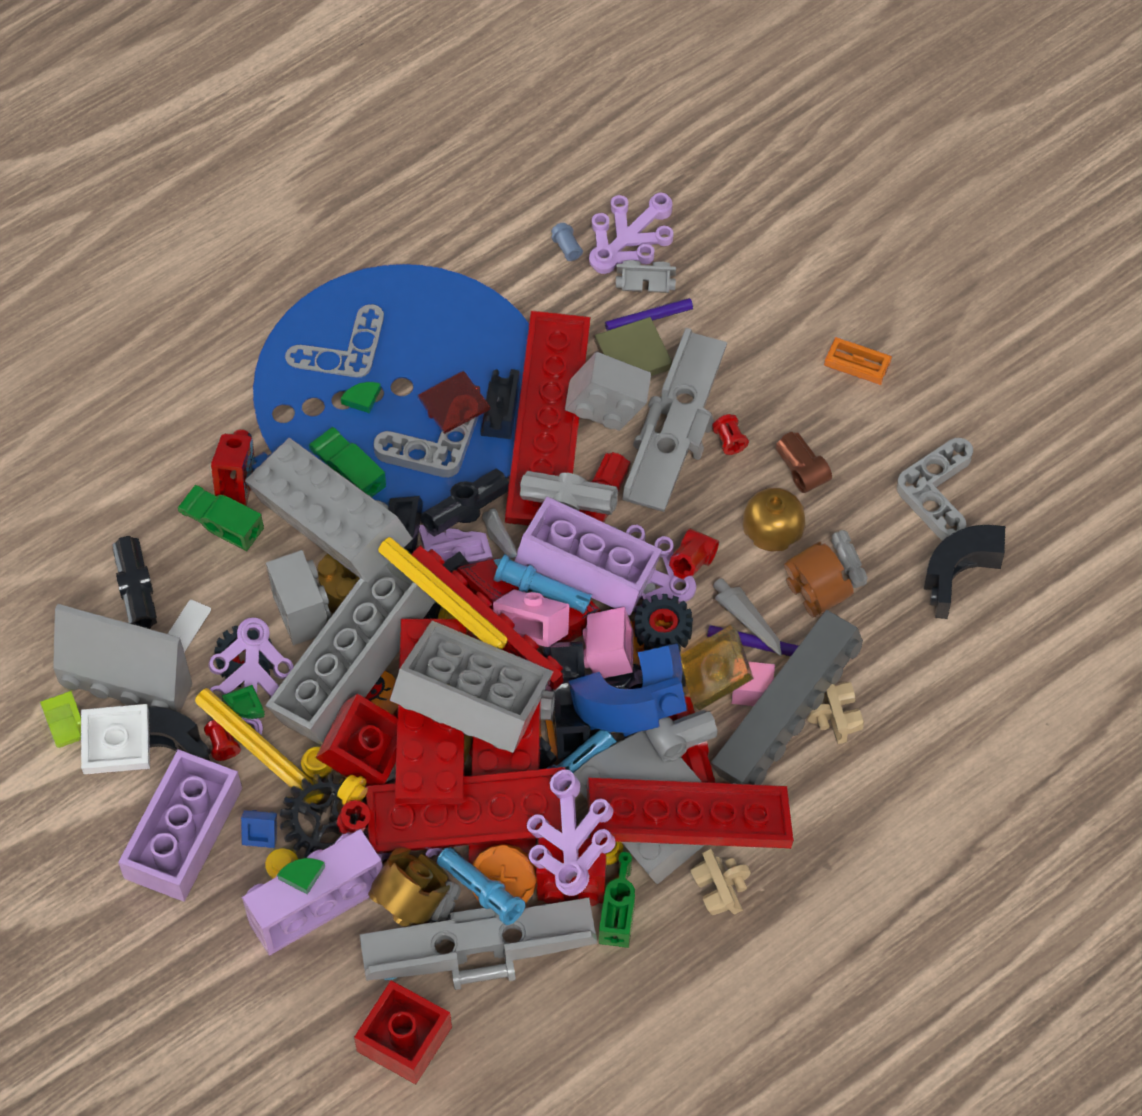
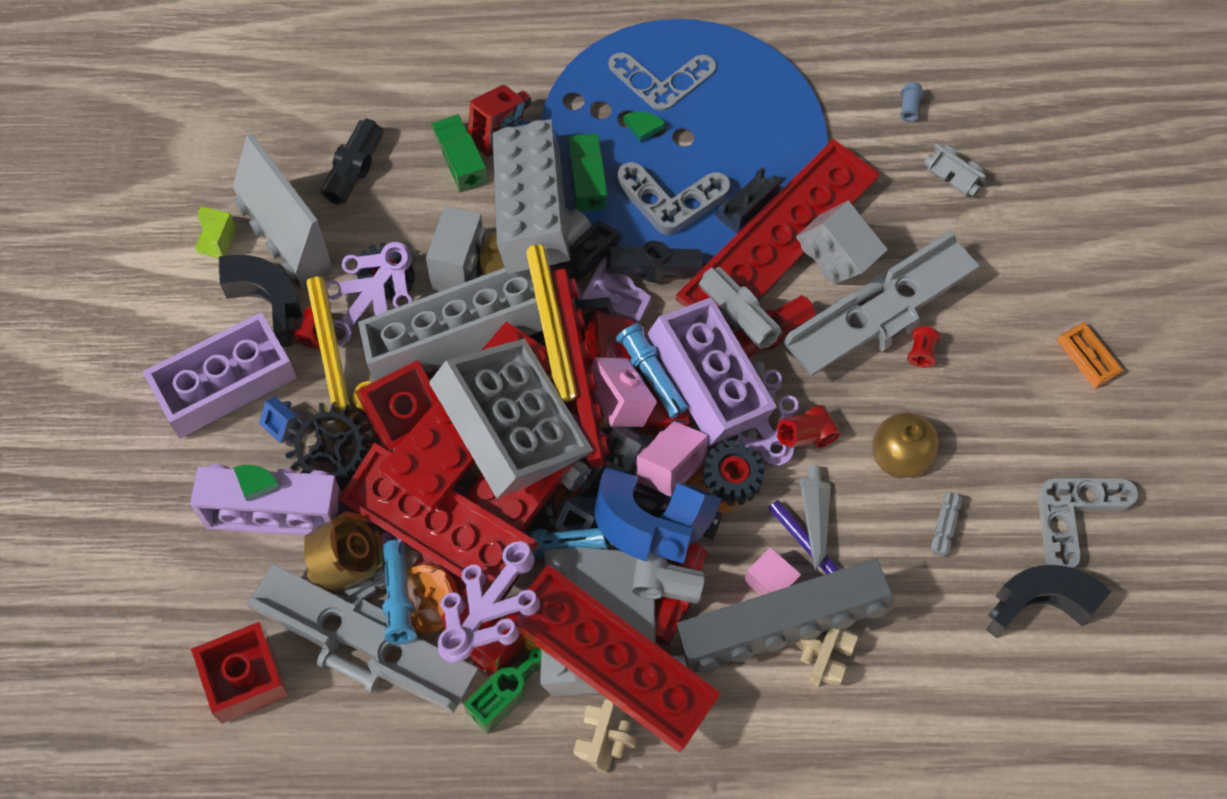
camera: 35 degrees right, 5 degrees up
white tile [81,704,150,774] -> none
white sticker [168,600,211,652] -> none
green tile [222,685,265,719] -> none
yellow plate [265,848,298,879] -> none
red bush [336,800,371,835] -> none
yellow plate [337,774,368,805] -> none
clear red piece [418,371,490,434] -> none
light grey bar [482,508,518,559] -> none
lavender plant [589,193,673,274] -> none
olive tile [595,317,672,376] -> none
dark purple piece [605,298,693,331] -> none
clear yellow tile [680,625,754,710] -> none
copper piece [776,431,832,493] -> none
dark orange brick [784,541,854,618] -> none

